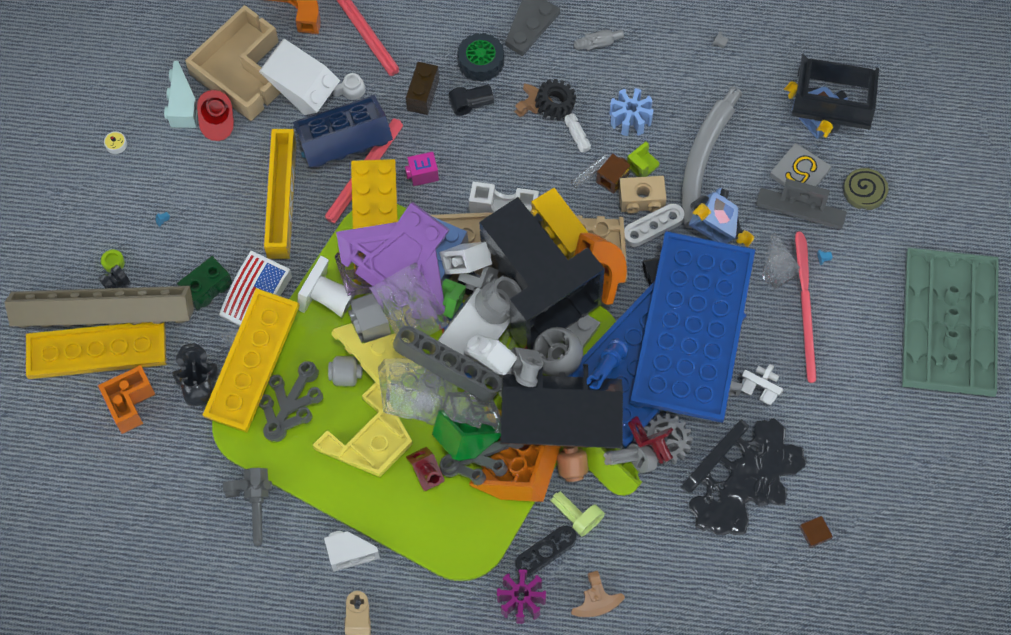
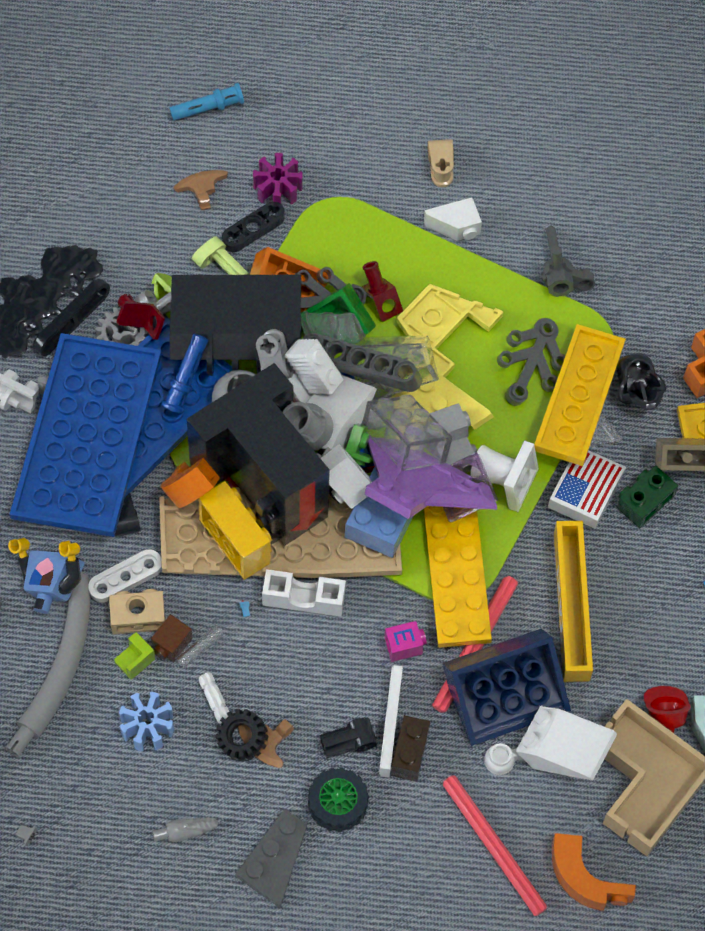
camera: 175 degrees right, 0 degrees up
light grey head [328,356,362,386] -> none
none -> white tile [379,665,403,778]

